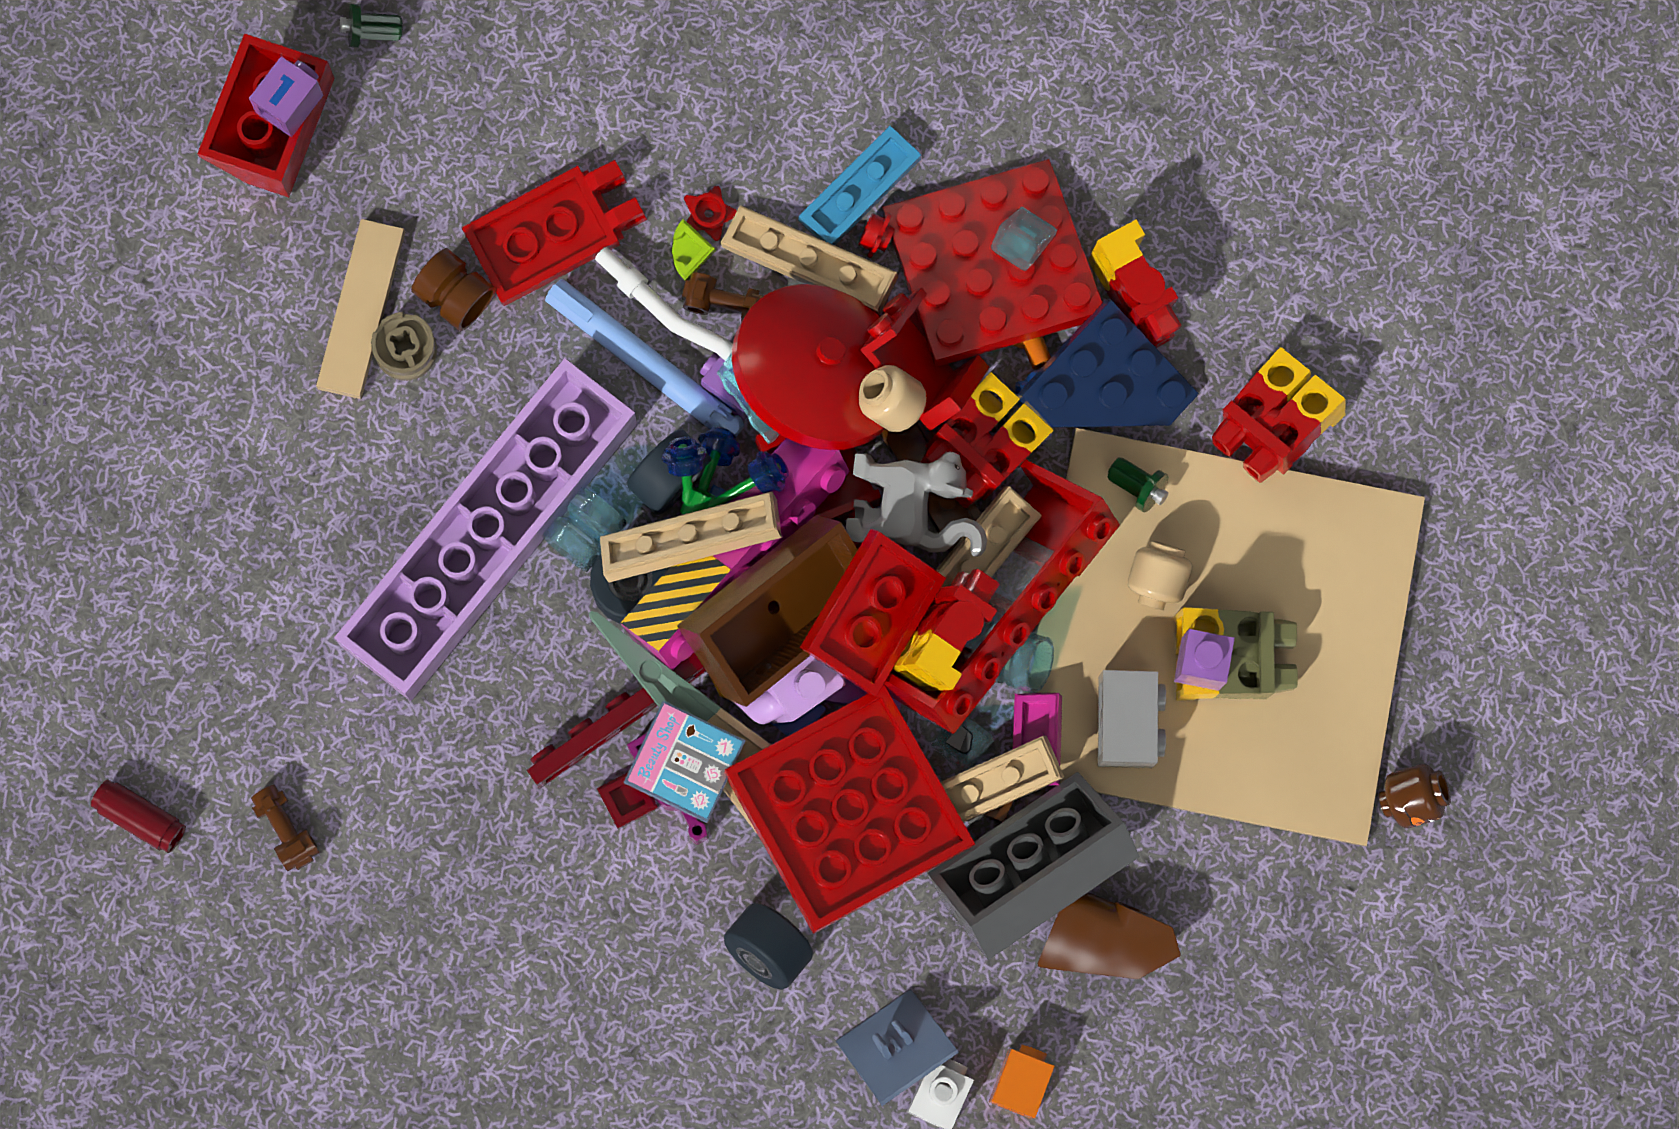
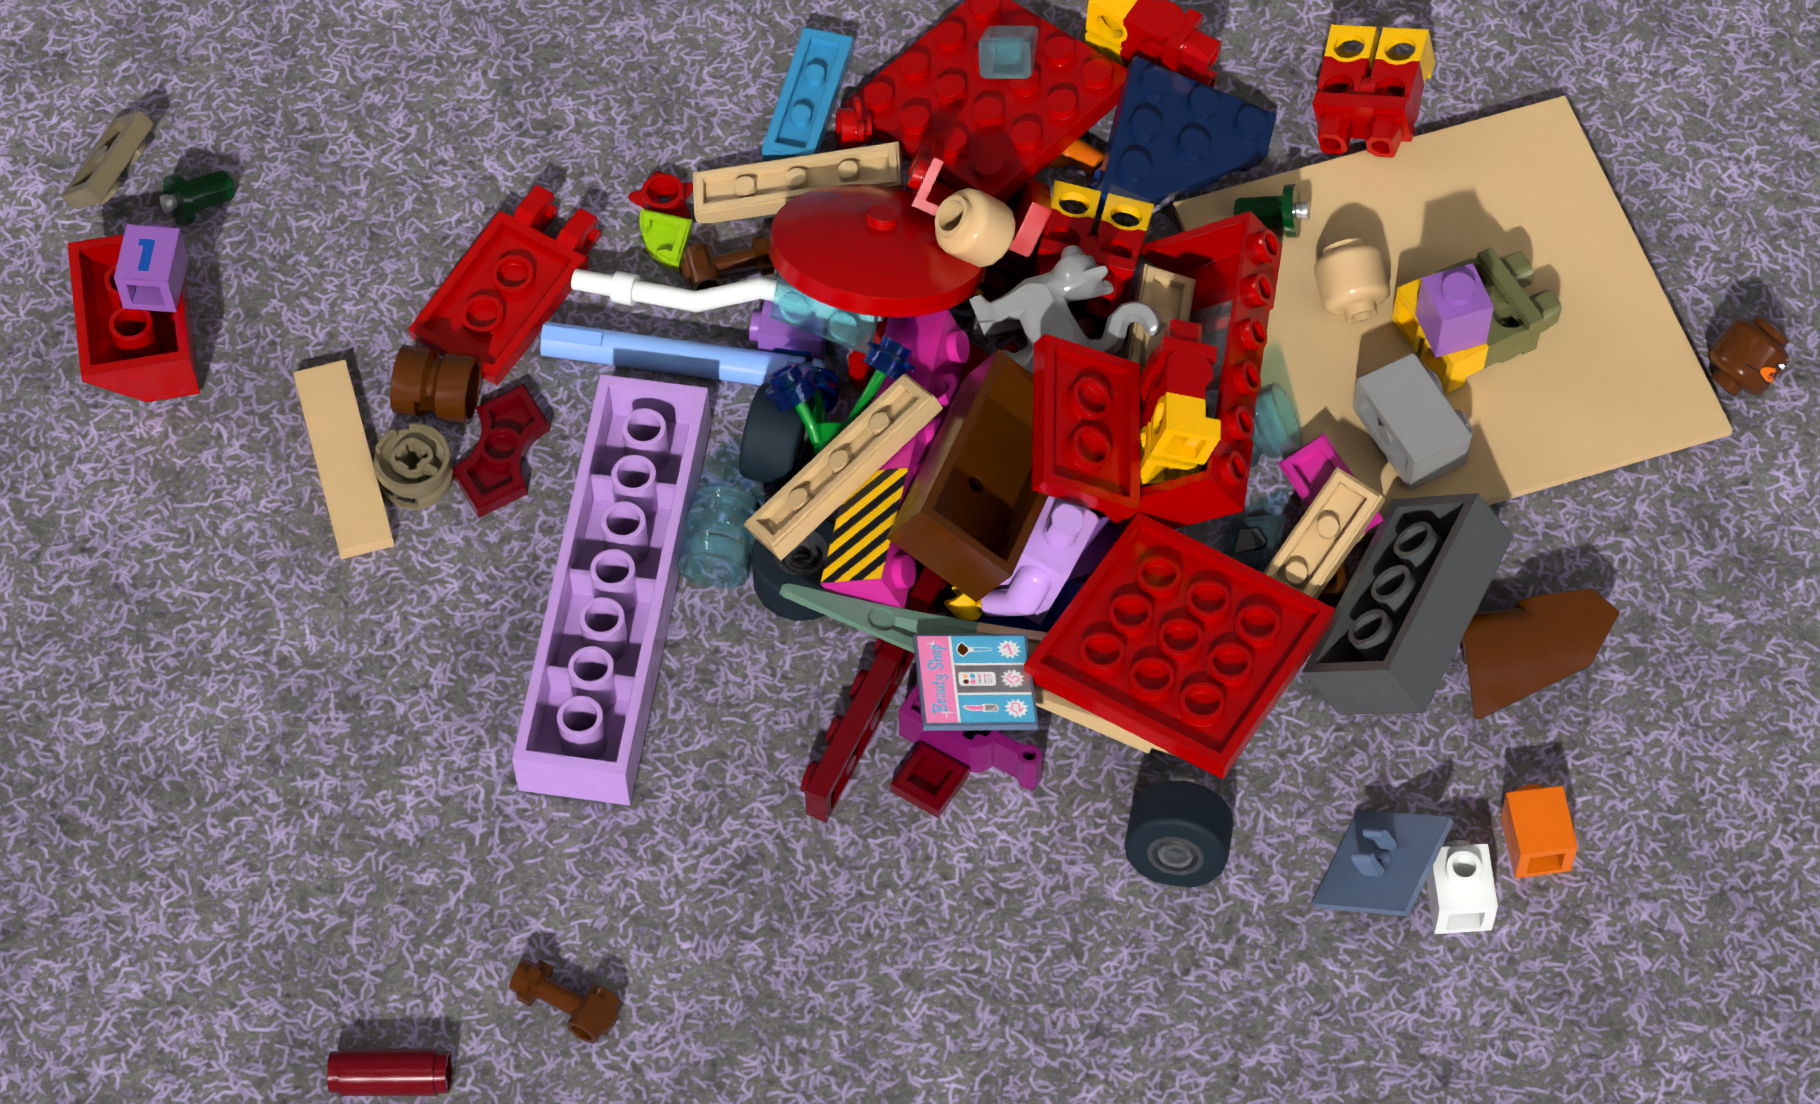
camera: 20 degrees left, 20 degrees down
none -> dark red tile [452,384,550,518]

